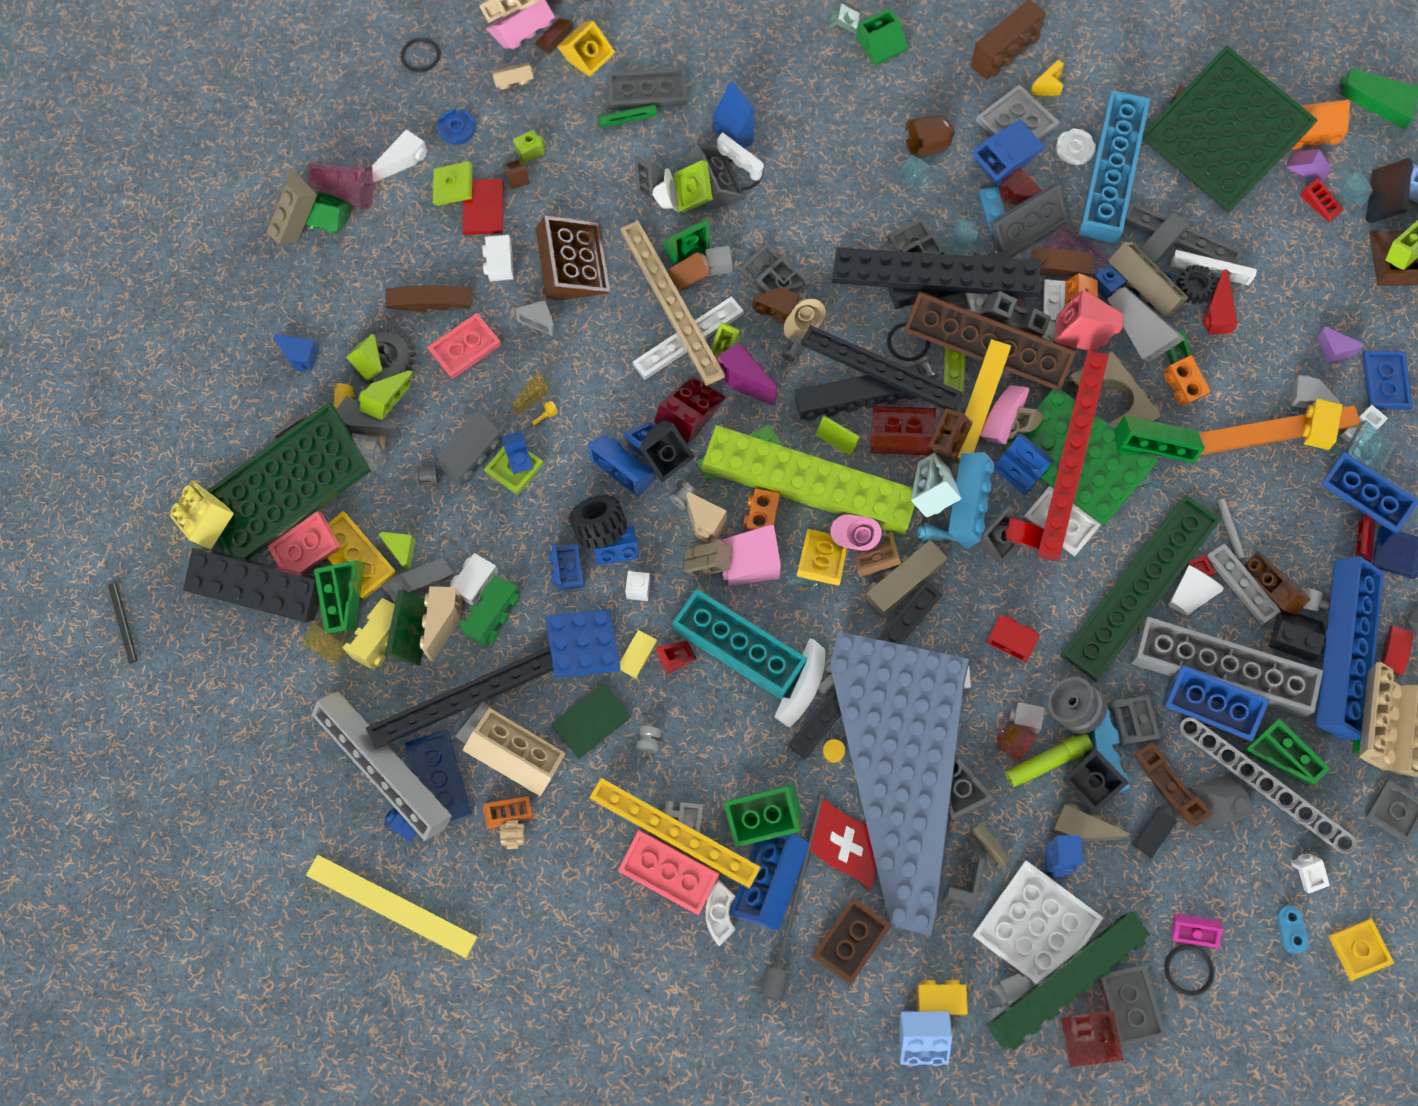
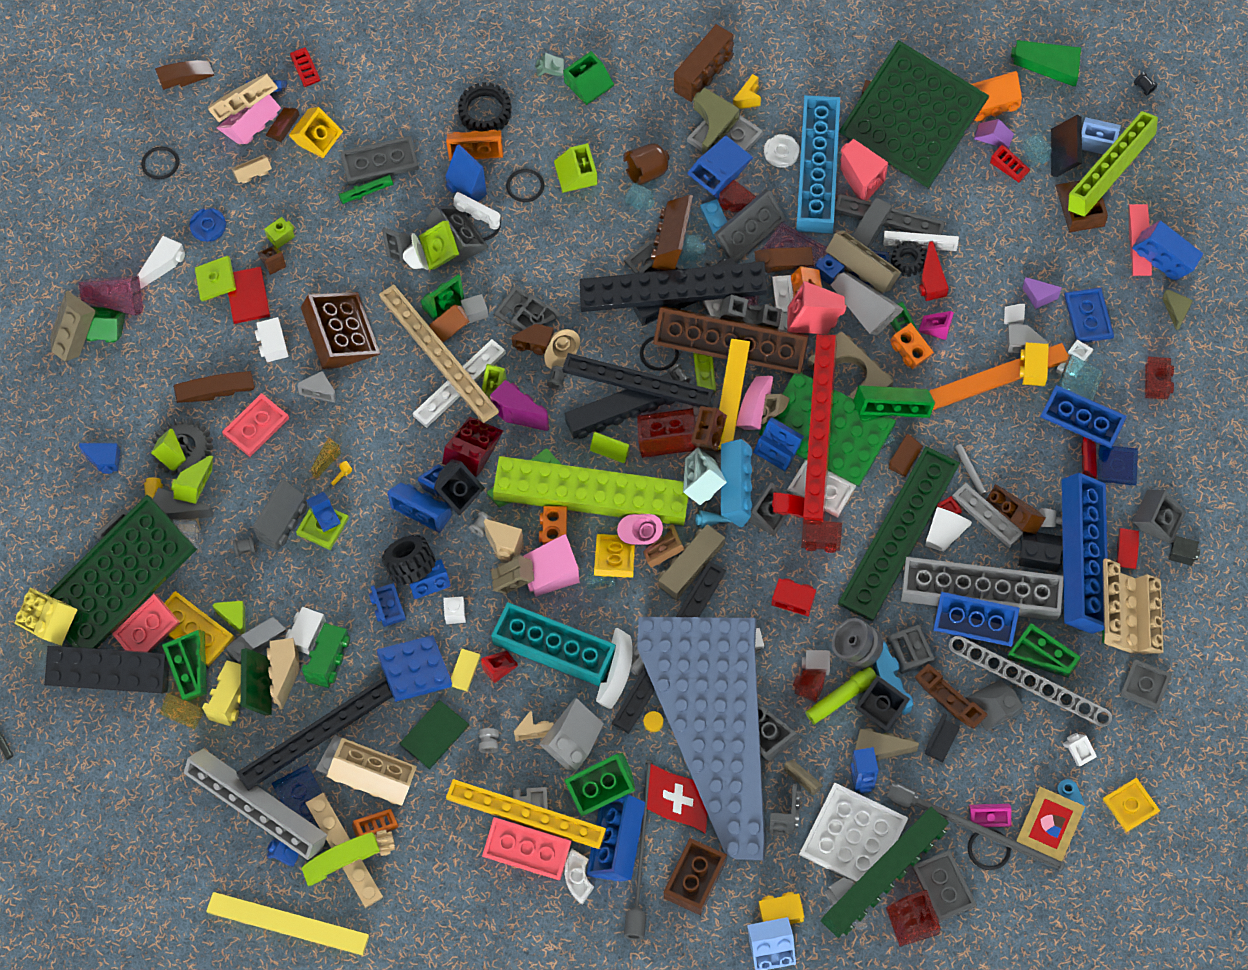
camera: 10 degrees left, 5 degrees down
none -> lime slope [301,832,380,886]
none -> tan plate [306,793,383,908]
none -> orange slope [446,130,503,161]
none -> black tyre [458,82,511,132]
none -> black tyre [506,169,544,202]
none -> tan slope [514,711,554,741]
none -> light grey slope [539,698,604,771]
none -> lime slope [554,143,598,193]
none -> reddish brown slope [650,195,693,271]
none -> olive arch [693,87,740,154]
none -> clear red brick [801,520,842,553]
none -> coral slope [840,139,888,201]
none -> flag [887,782,1085,872]
none -> reddish brown slope [888,434,923,477]
none -> dark pink slope [918,311,954,340]
none -> white slope [1004,304,1025,325]

